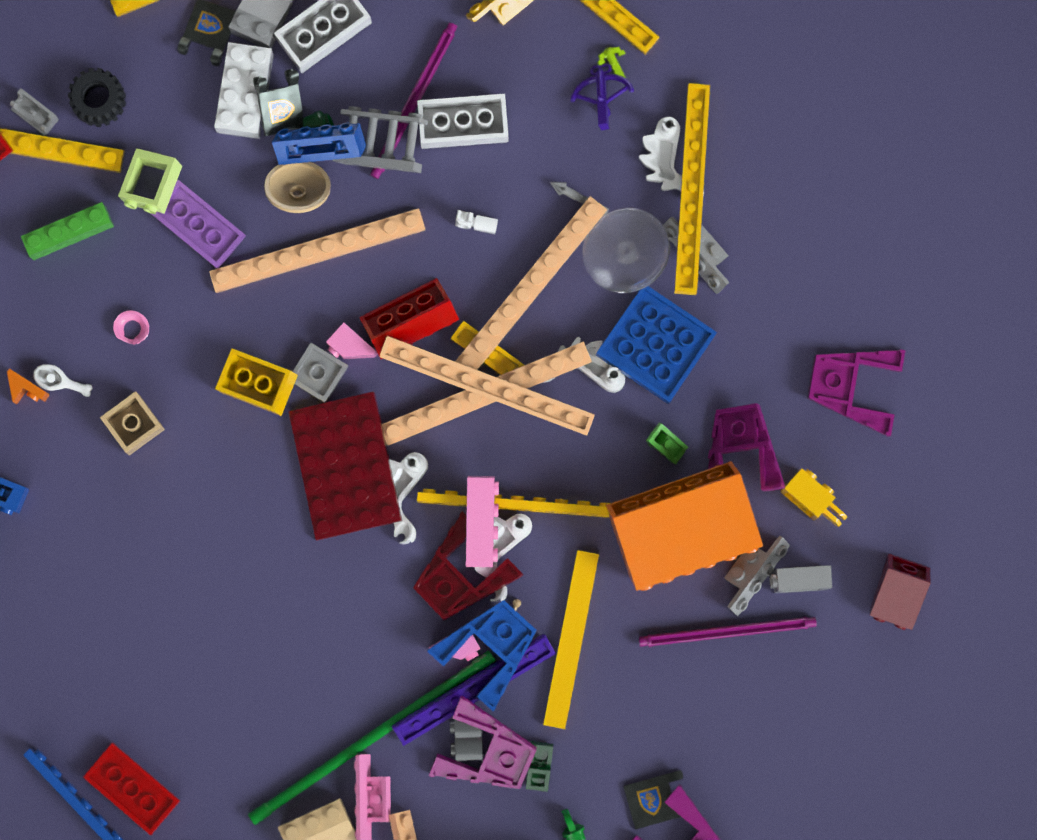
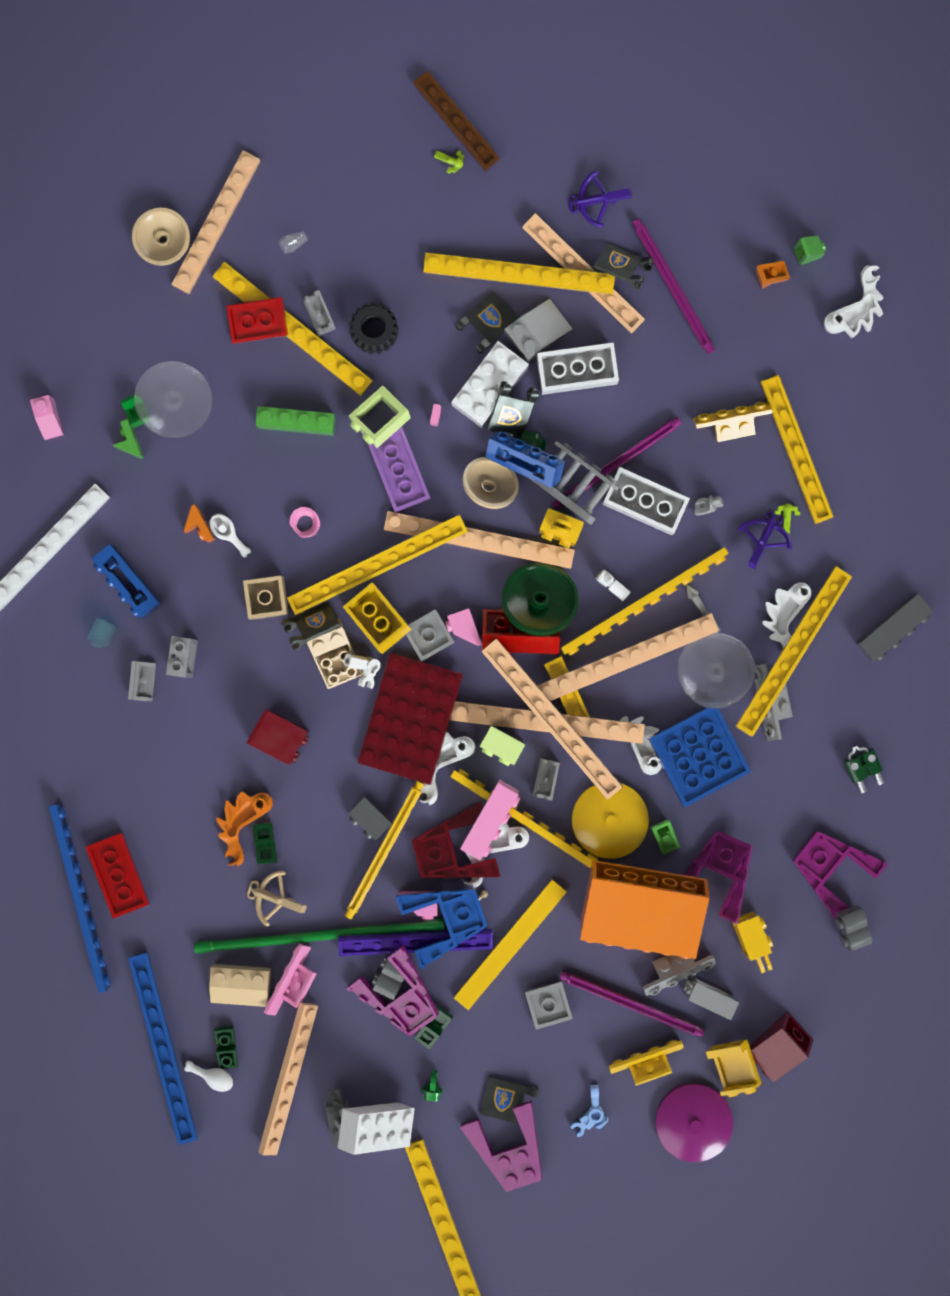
camera: 30 degrees right, 5 degrees up
none -> light grey hinge [128,661,156,701]
none -> light grey window [166,636,198,678]
none -> orange animal [216,791,273,866]
none -> dark red slope [246,709,310,765]
none -> tan piece [247,871,307,926]
none -> dark green slope [253,823,277,865]
none -> pearl dark grey flag [281,602,340,651]
none -> yellow plate [287,515,468,615]
none -> tan slope [307,618,363,689]
none -> white bar [343,654,380,689]
none -> yellow piece [345,781,425,919]
none -> dark grey brick [348,796,393,840]
none -> bright pink tile [430,404,441,426]
none -> yellowish green brick [480,726,525,766]
none -> dark green dish [502,563,579,636]
none -> light grey plate [525,981,573,1030]
none -> light grey hinge [533,758,560,801]
none -> yellow brick [538,508,584,548]
none -> yellow plate [560,547,729,656]
none -> light blue piece [570,1084,608,1137]
none -> yellow dish [572,783,649,859]
none -> yellow bracket [609,1040,684,1086]
none -> magenta dish [655,1083,733,1162]
none -> light grey piece [695,495,724,516]
none -> yellow panel [706,1039,762,1097]
none -> dark grey brick [835,905,872,951]
none -> dark green piece [843,746,884,793]
none -> dark grey brick [856,594,933,662]

